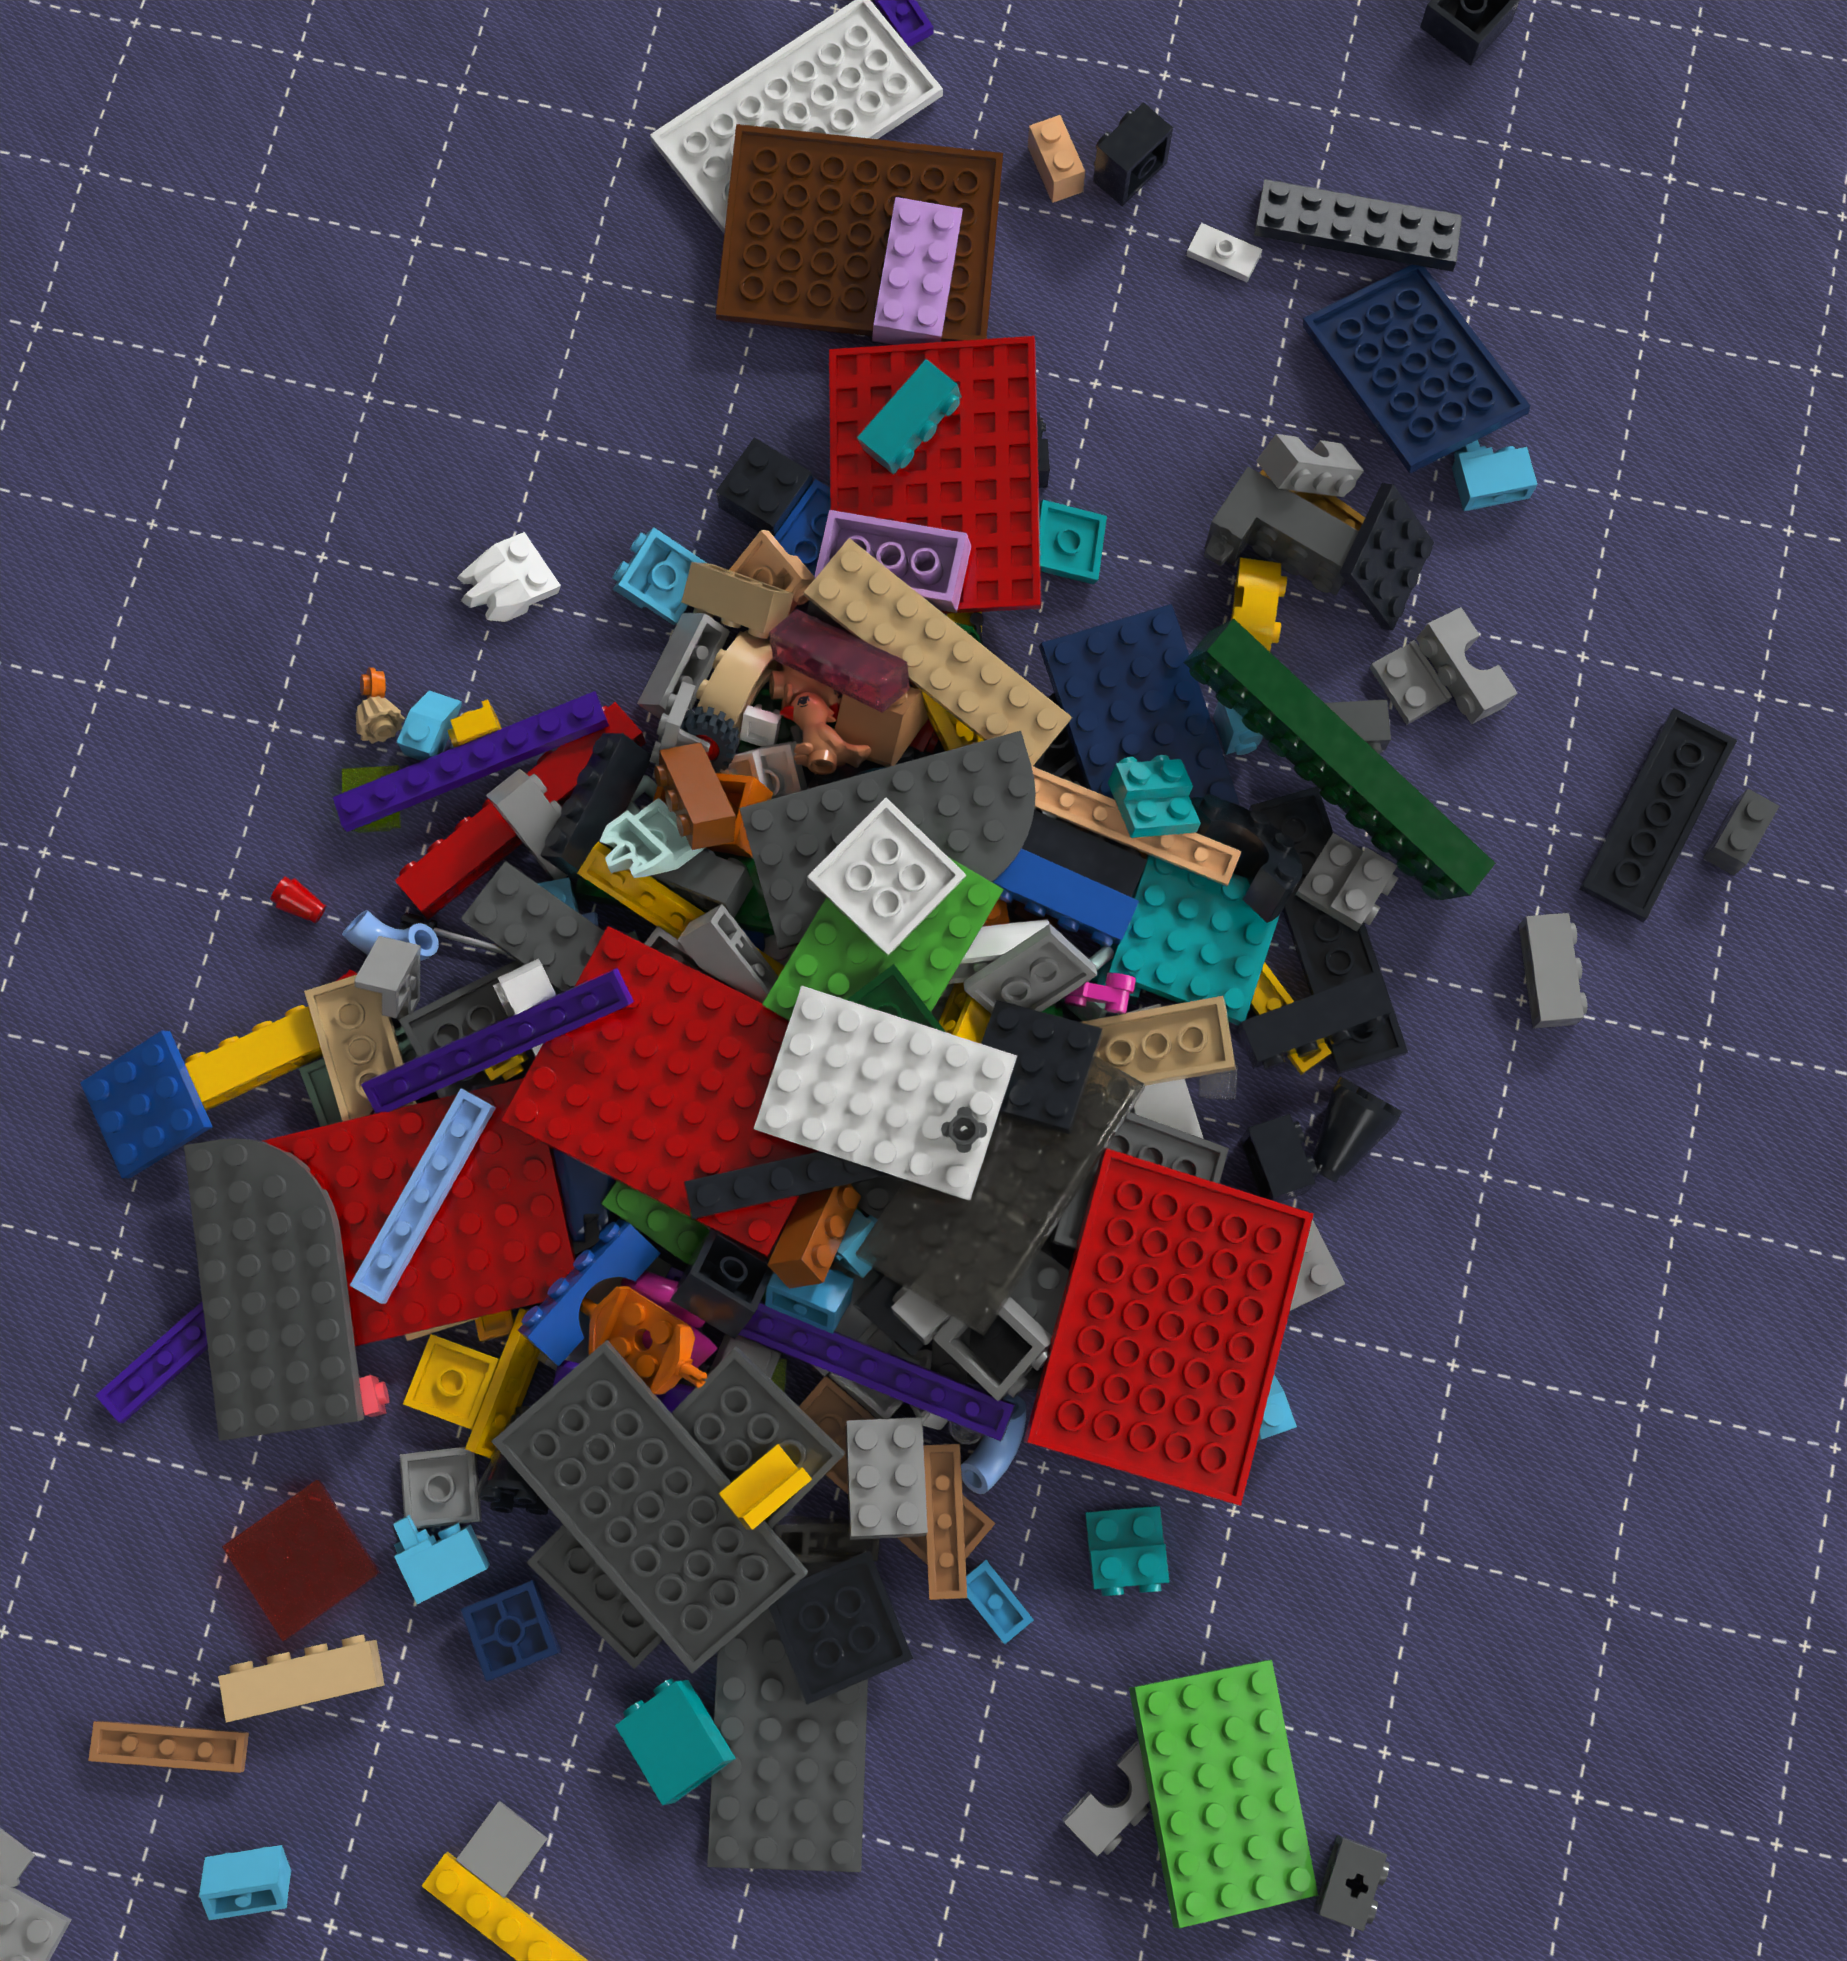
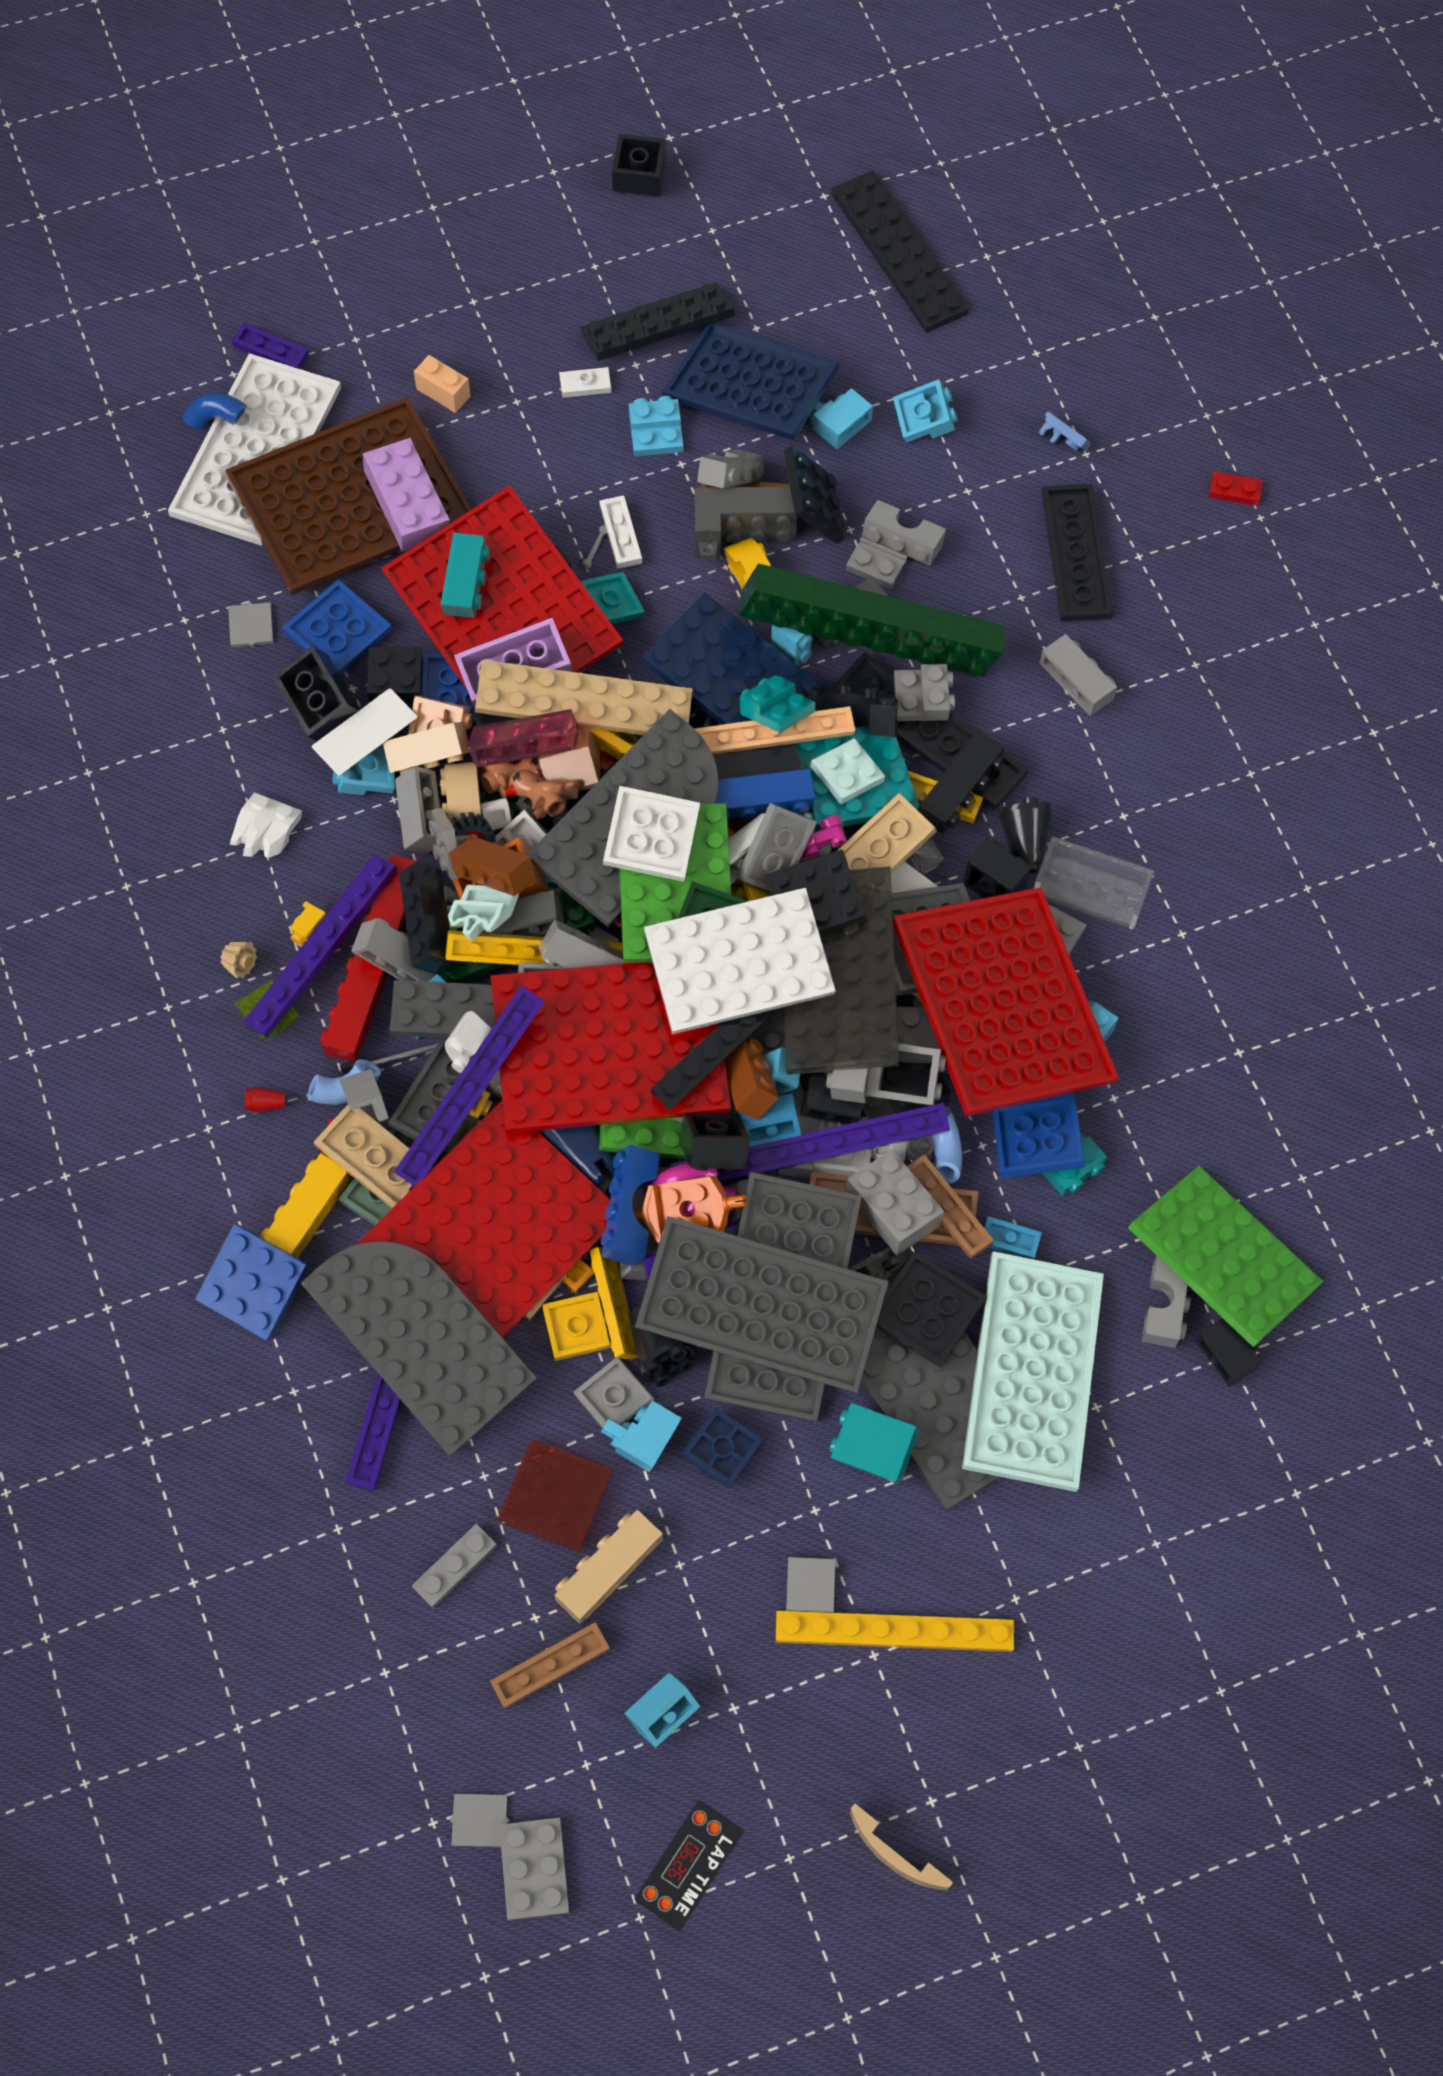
camera: 35 degrees left, 10 degrees down
light blue plate [350,1089,496,1304] -> none
coral plate [359,1375,389,1417] -> none
orange plate [360,667,386,699] -> none
medium azure slope [396,691,463,761] -> none
yellow panel [718,1444,812,1530] -> none
dark grey plate [941,1107,987,1153] -> none
black brick [1093,102,1173,206] -> none
dark grey brick [1314,1834,1390,1932] -> none
dark grey brick [1703,789,1779,876] -> none
none -> blue cylinder [183,392,247,430]
none -> light grey piece [228,602,274,648]
none -> black brick [273,645,361,742]
none -> blue plate [282,579,393,675]
none -> white sticker [312,689,417,775]
none -> light grey plate [412,1524,497,1609]
none -> light grey hinge [582,525,608,569]
none -> white plate [600,496,642,569]
none -> medium azure plate [629,396,684,457]
none -> light aqua plate [810,738,885,804]
none -> black plate [831,170,969,333]
none -> medium azure plate [893,379,958,443]
none -> light aqua plate [962,1251,1104,1492]
none -> blue plate [993,1094,1085,1179]
none -> clear brick [1034,836,1154,930]
none -> medium blue plate [1039,412,1092,451]
none -> black brick [1195,1318,1262,1387]

